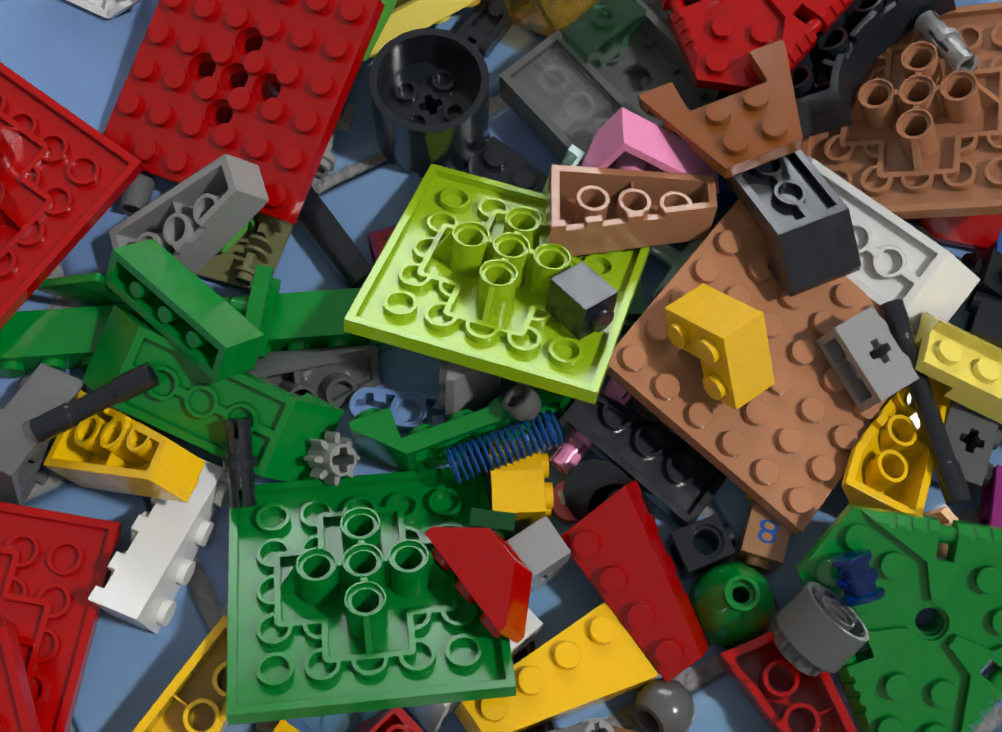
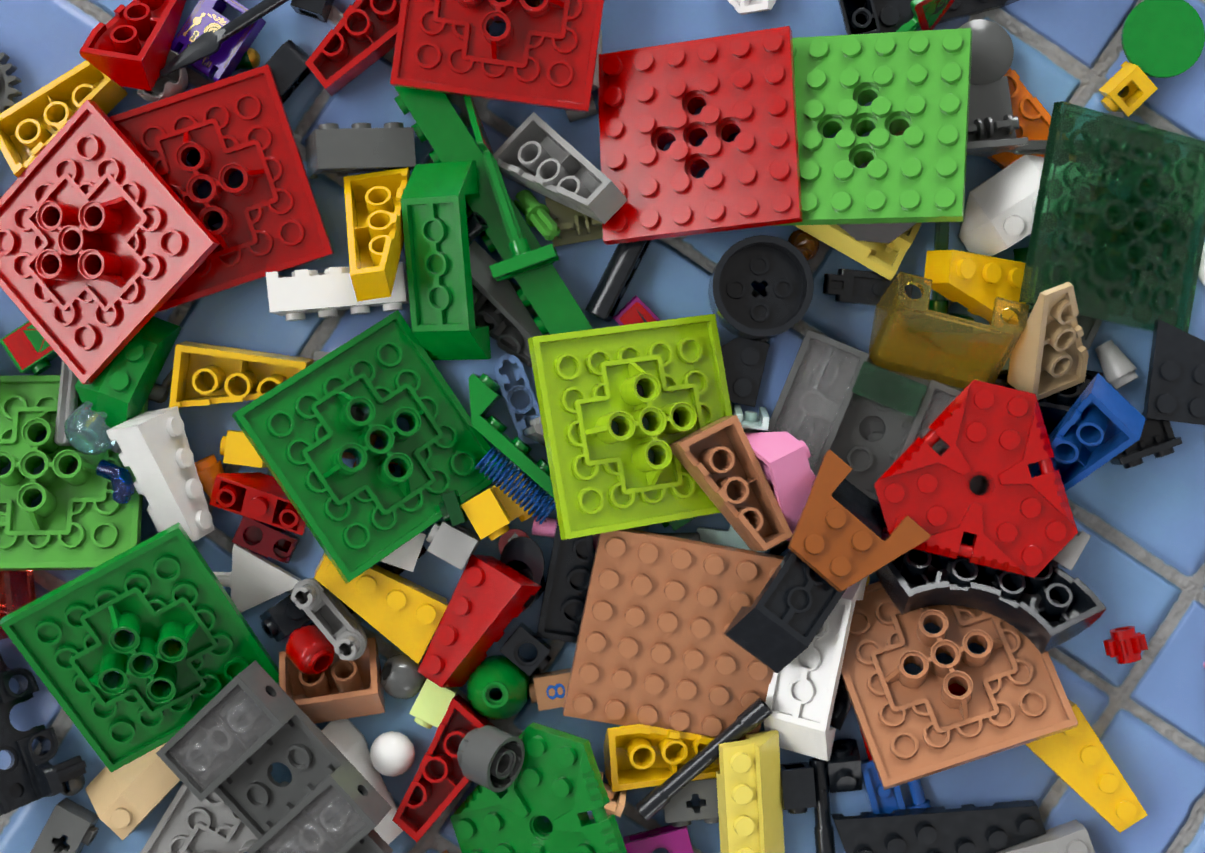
camera: 65 degrees right, 20 degrees up
black piece [30,362,159,443] -> none
green brick [104,239,265,383] -> none
black pin [223,417,258,508] -> none
light grey gear [304,431,360,486] -> none
red slope [425,527,533,644] -> none
dark grey hinge [502,383,541,421] -> none
black brick [545,262,618,340] -> none
yellow brick [664,283,775,410] -> none
light grey brick [816,306,919,413] -> none
clear blue bush [830,549,886,606] -> none
light grey pin [914,10,979,72] -> none
none -> yellowish green brick [409,678,459,729]
none -> bright green axle [514,189,560,241]

